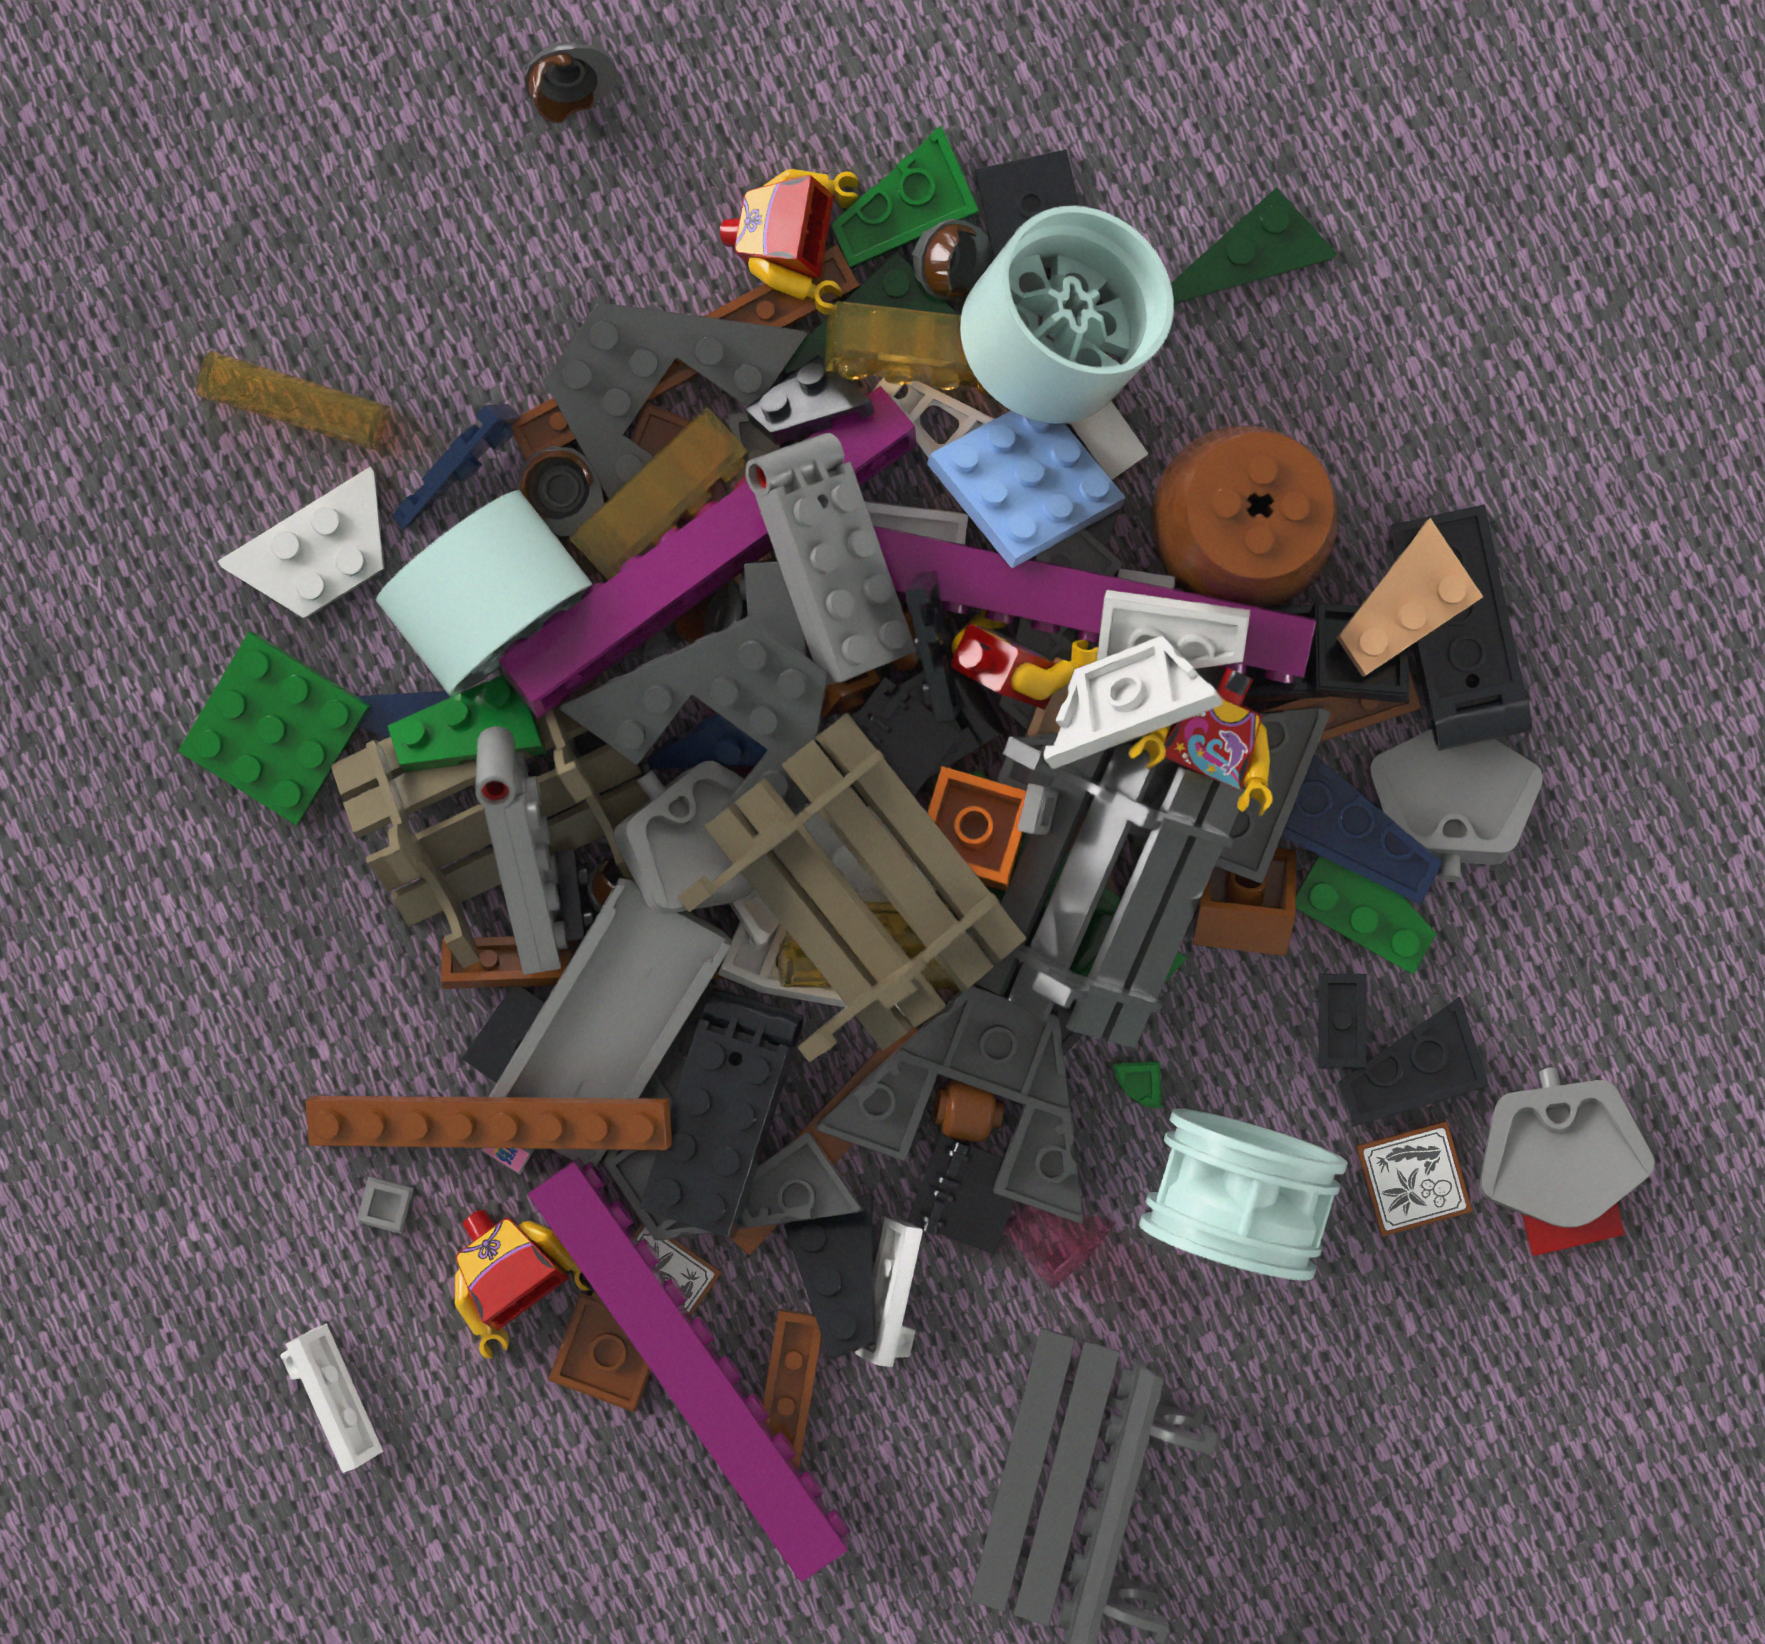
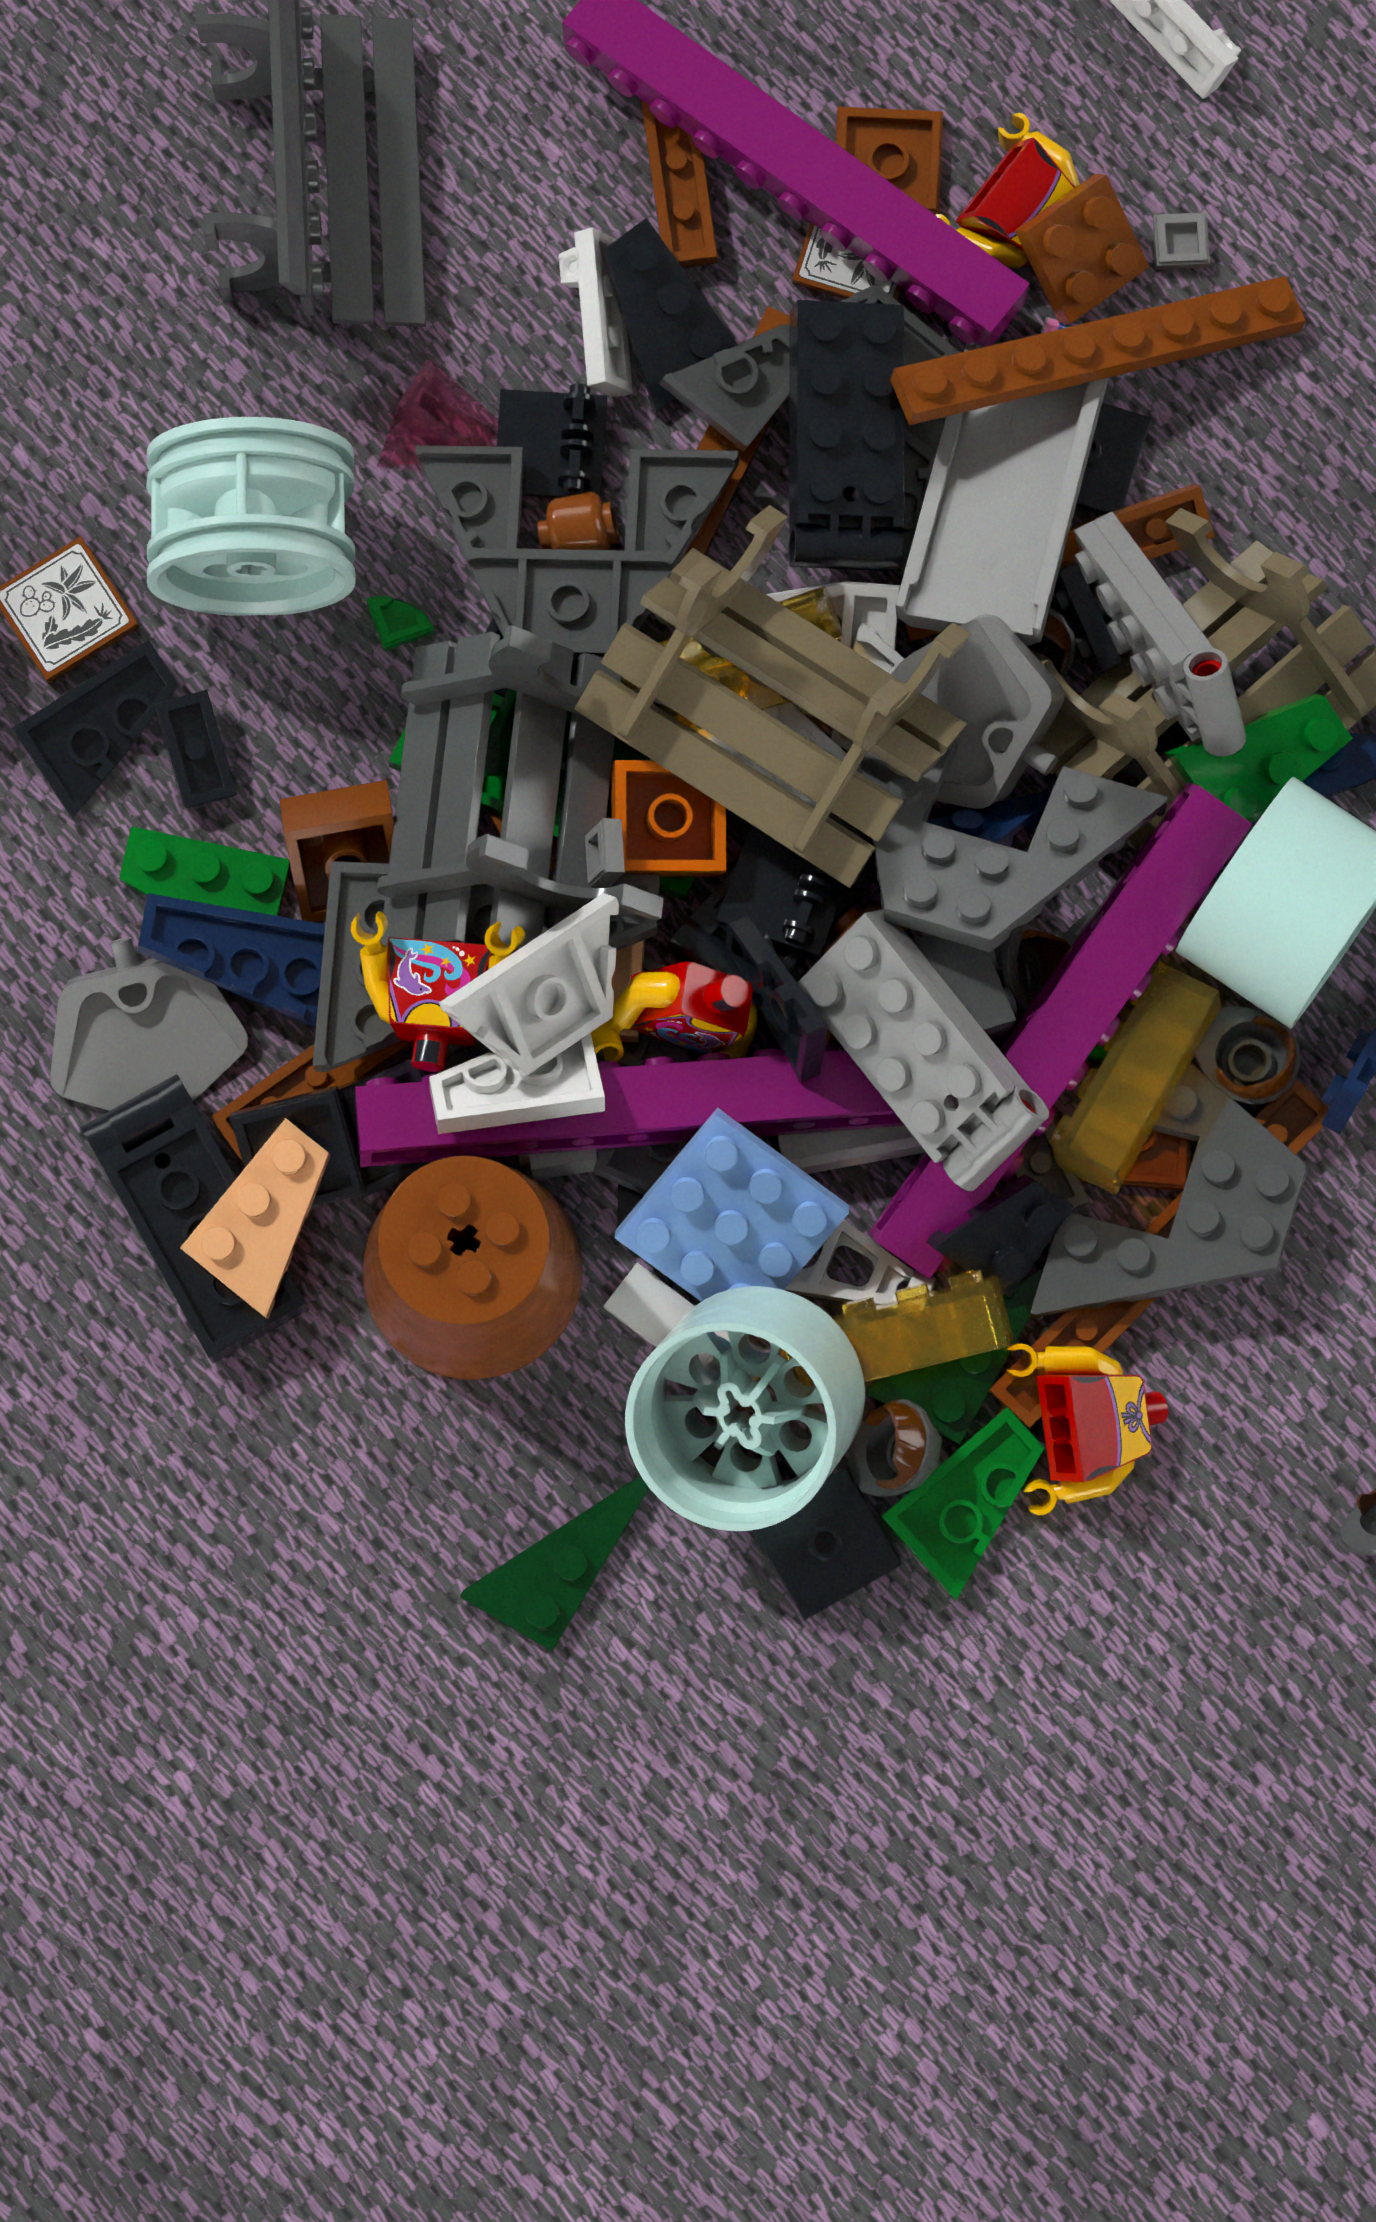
camera: 165 degrees right, 10 degrees down
none -> dark orange plate [1015,174,1149,324]

